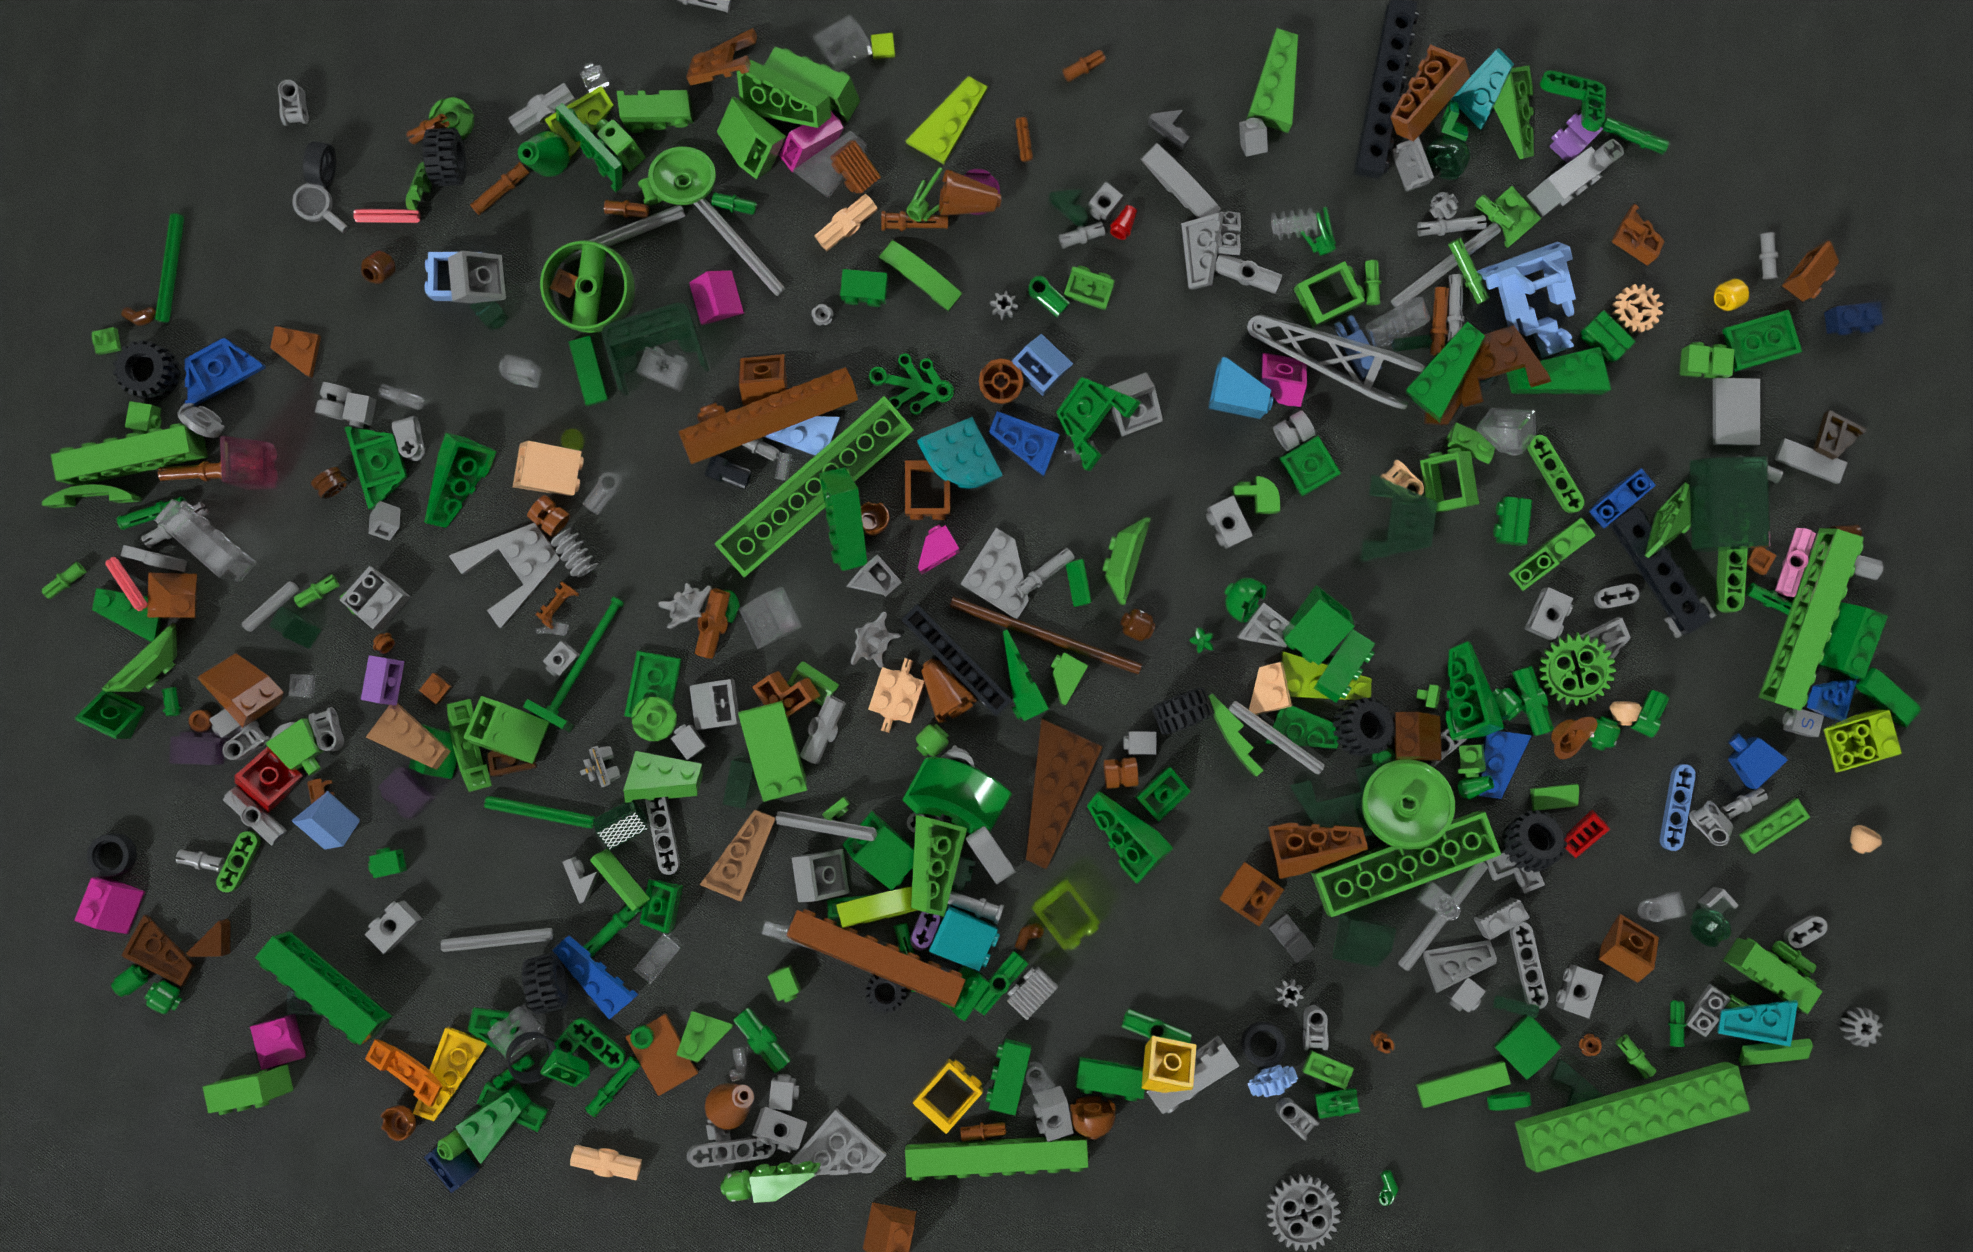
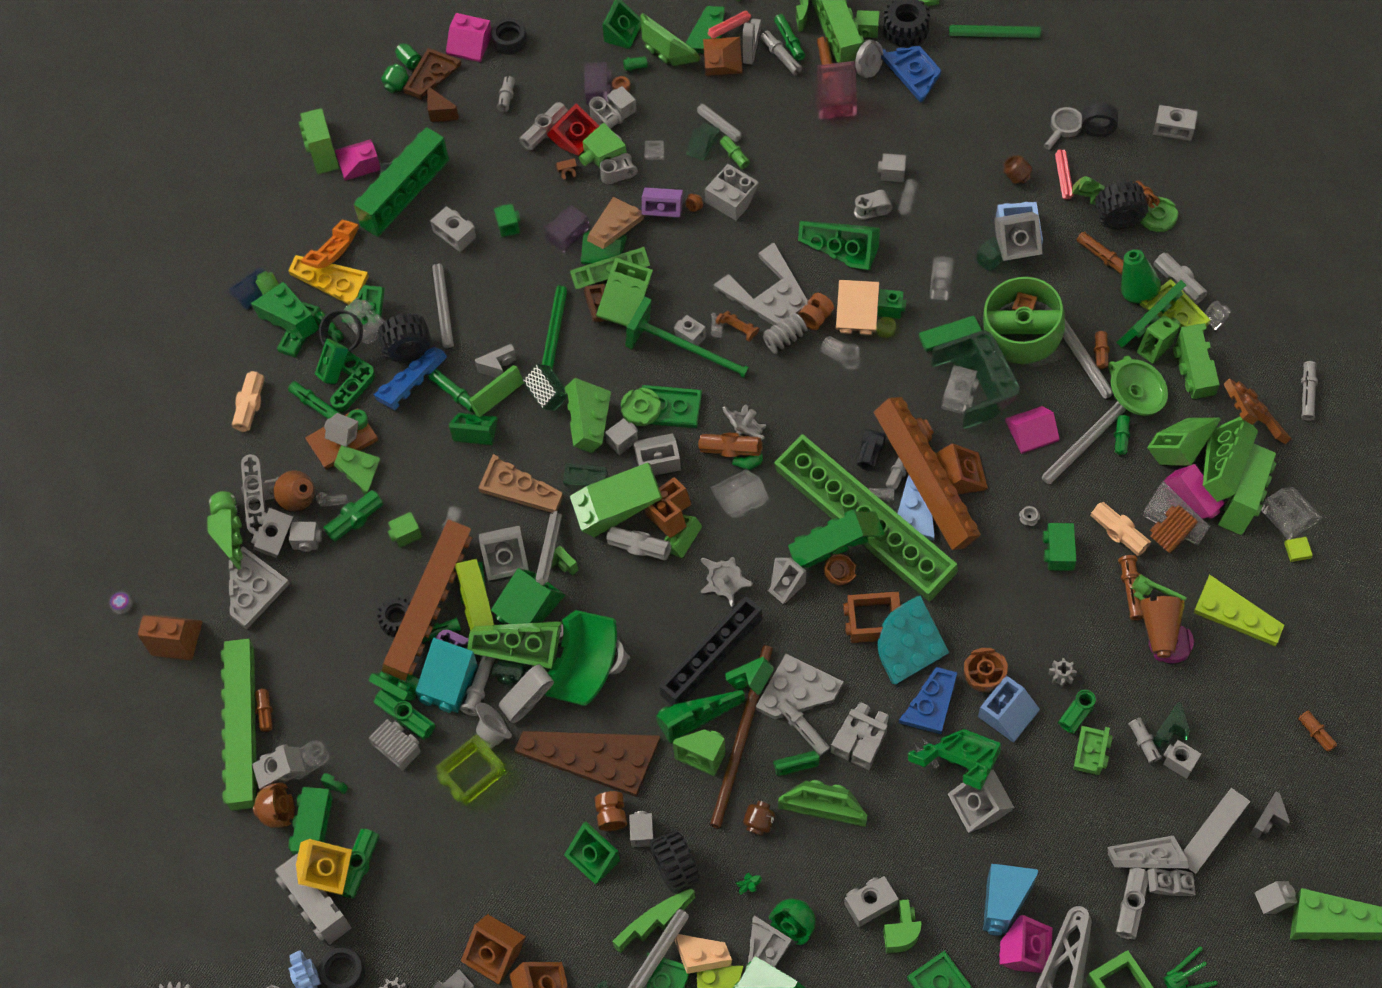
camera: 90 degrees right, 25 degrees down
reddish brown arm [121,307,156,326] -> none
clear wedge [154,499,257,583] -> none
dark orange slope [198,653,284,728] -> none
bright green beam [216,831,261,892] -> none
dark orange wing [270,326,321,378] -> none
light grey piece [278,80,309,126] -> none
medium blue slope [292,791,360,849] -> none
reddish brown wheel [311,467,349,500] -> none
light grey wheel [315,382,352,420] -> none
green wing [345,426,408,510] -> none
light grey panel [368,501,400,541] -> none
dark orange hair [380,1106,416,1141] -> none
dark orange plate [419,673,452,704] -> none
light grey hips [580,746,621,788] -> none
clear plate [634,934,681,984] -> none
light grey beam [645,797,680,875] -> none
light nougat plate [868,658,925,733] -> none
green plant [869,353,954,416] -> none
bright green slope [879,240,962,312] -> none
yellow window [913,1058,983,1134] -> none
bright green head [916,724,949,757] -> none
dark pink slope [918,525,960,575] -> none
dark orange cone [921,658,977,723] -> none
green brick [985,1038,1031,1115] -> none
reddish brown arm [1014,923,1044,951] -> none
dark orange axle [1015,117,1033,162] -> none
green wedge [1087,791,1173,884] -> none
red cone [1110,205,1137,240] -> none
clear piece [1271,207,1318,241] -> none
light grey wheel [1273,410,1315,451] -> none
none -> green tile [321,773,348,794]
none -> light grey brick [324,413,358,447]
none -> light grey piece [476,702,512,749]
none -> green slope [725,657,774,695]
none -> light grey hips [830,702,889,770]
none -> green brick [877,289,907,319]
none -> light grey brick [1153,105,1198,141]

